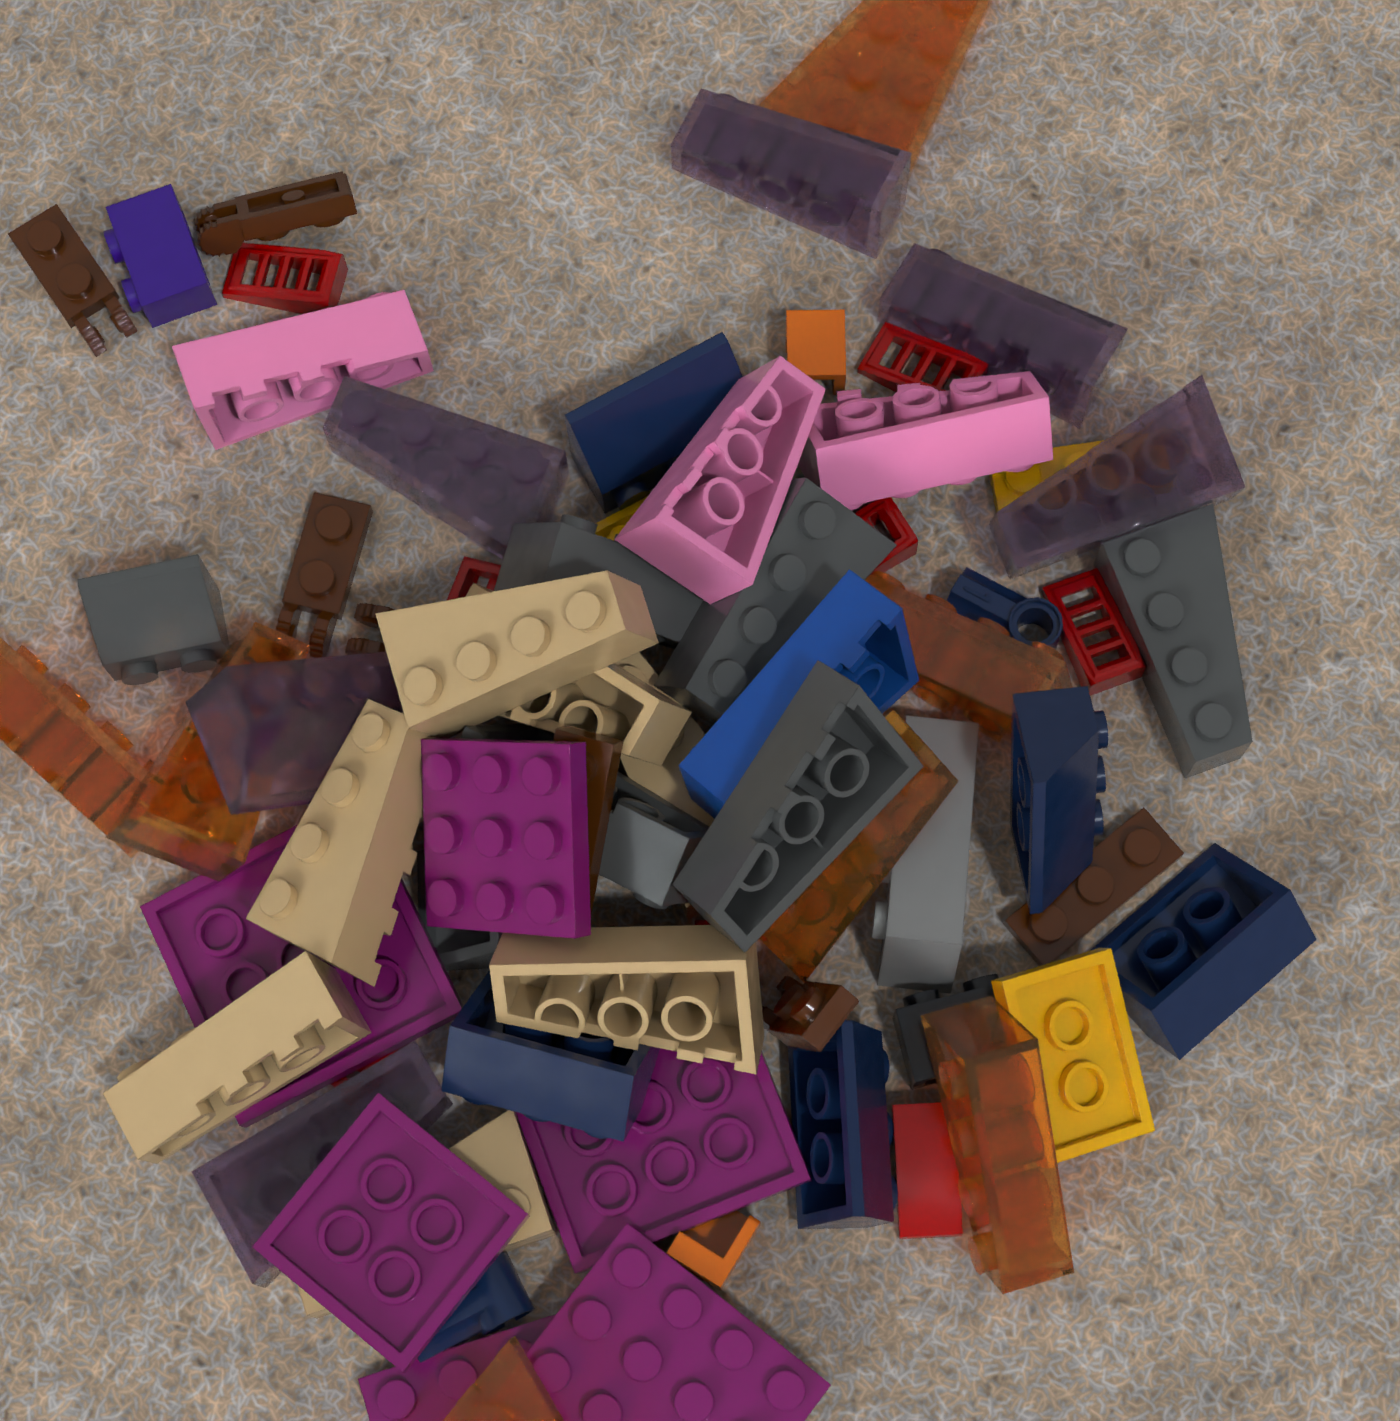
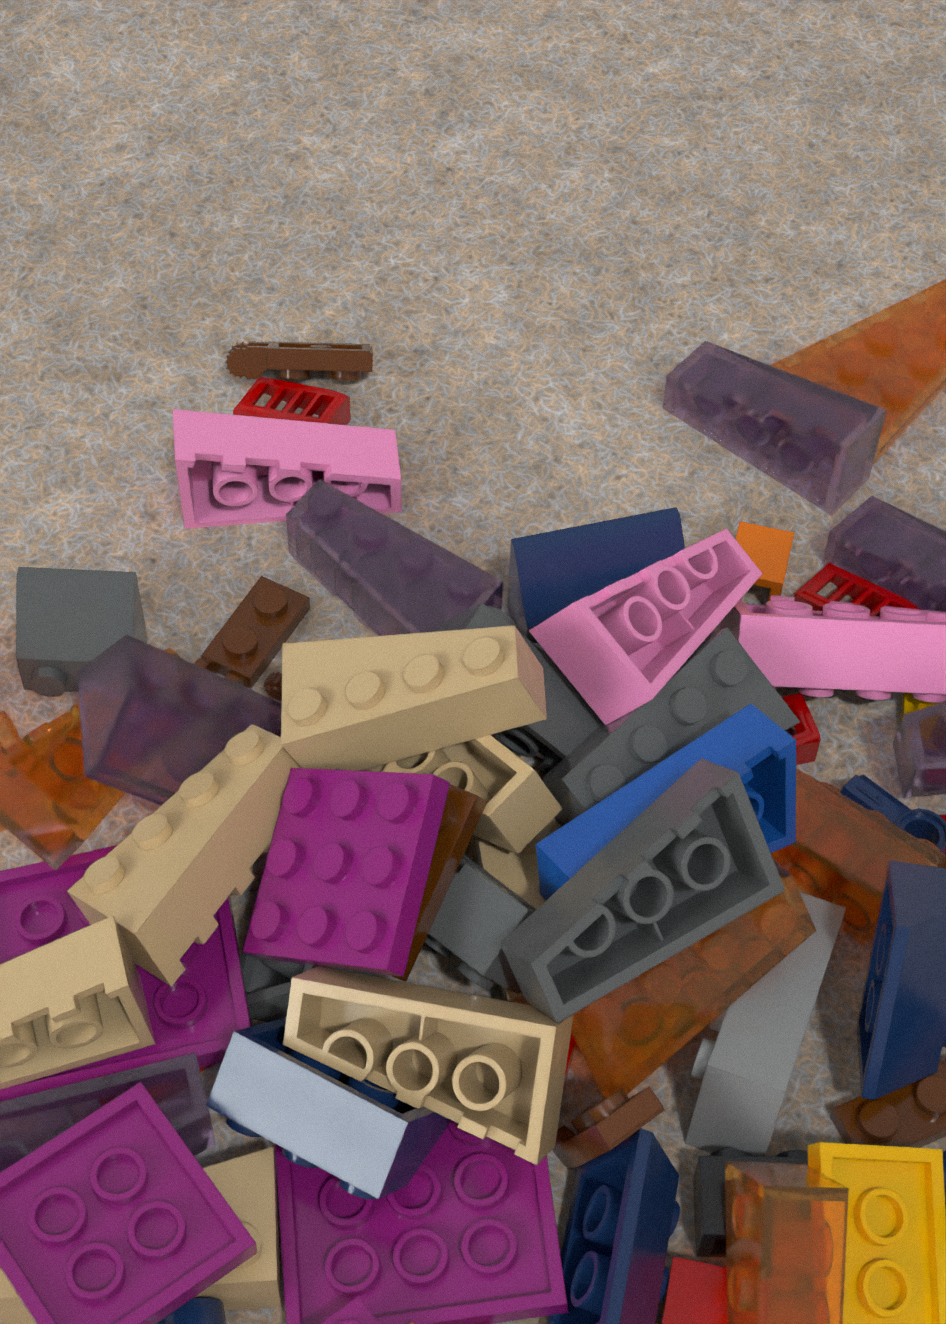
camera: 10 degrees right, 20 degrees down
reddish brown hinge [8,204,137,357] -> none
dark purple brick [103,184,217,328] -> none

